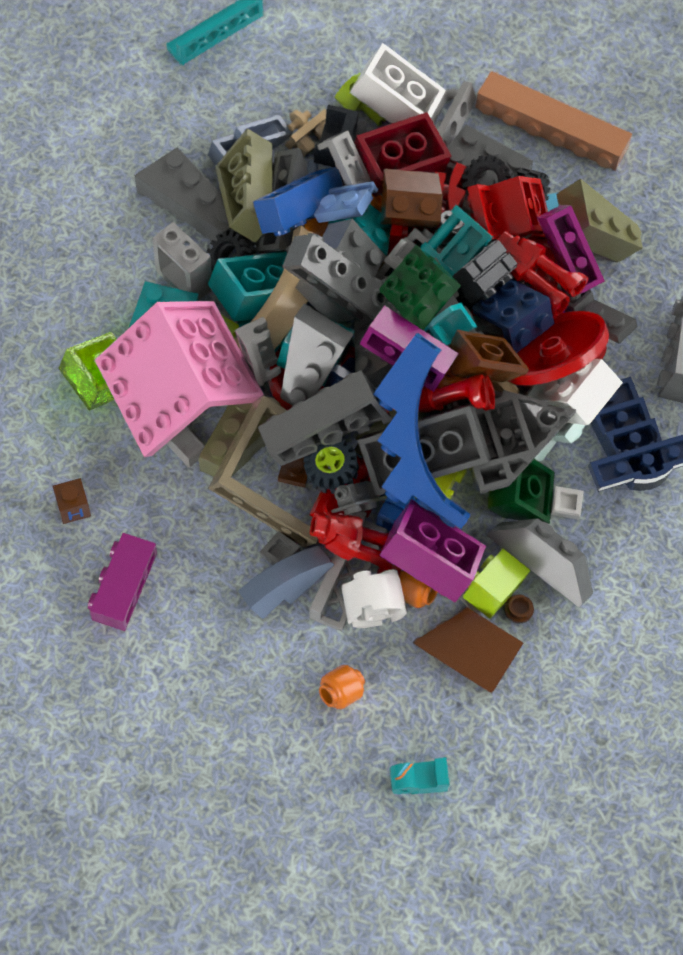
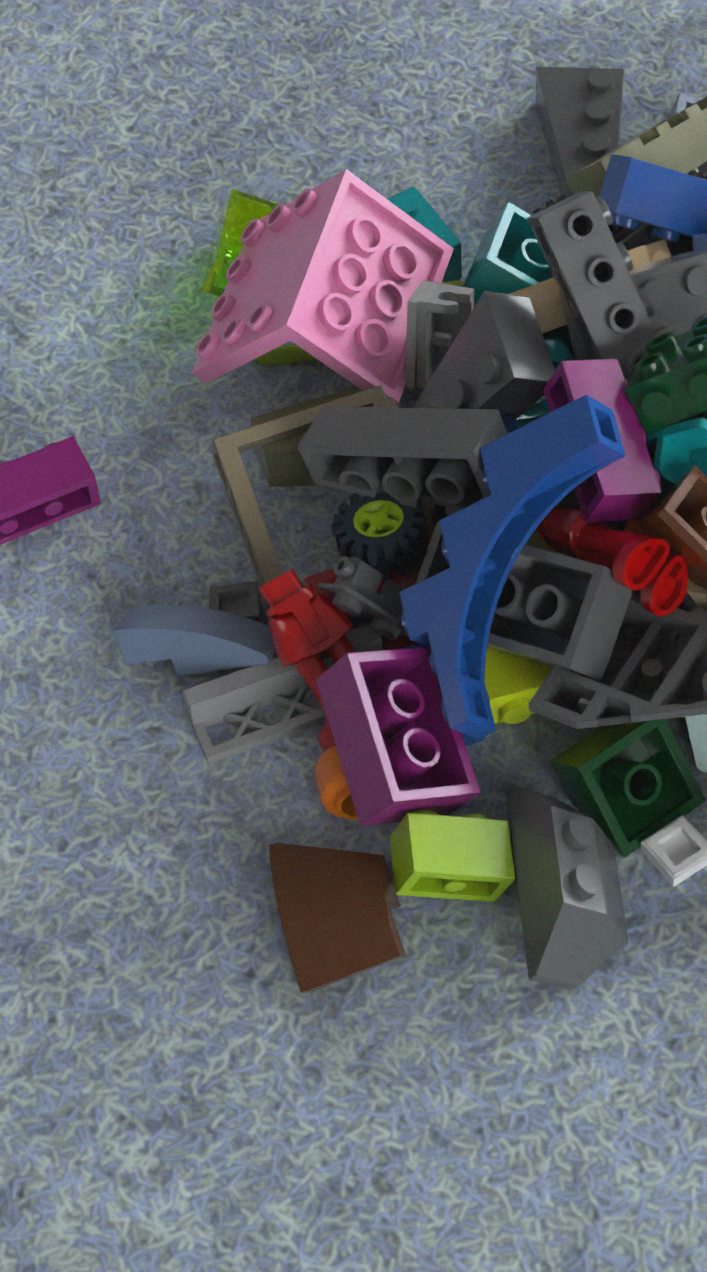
camera: 55 degrees right, 10 degrees down
reddish brown brick [52,478,91,524] -> none
light grey window [152,222,212,301] -> none
light grey tile [167,426,205,468] -> none
orange head [319,665,365,710] -> none
white brick [342,570,407,628] -> none
teal leg [389,757,450,794] -> none
reddish brown plate [504,595,534,624] -> none

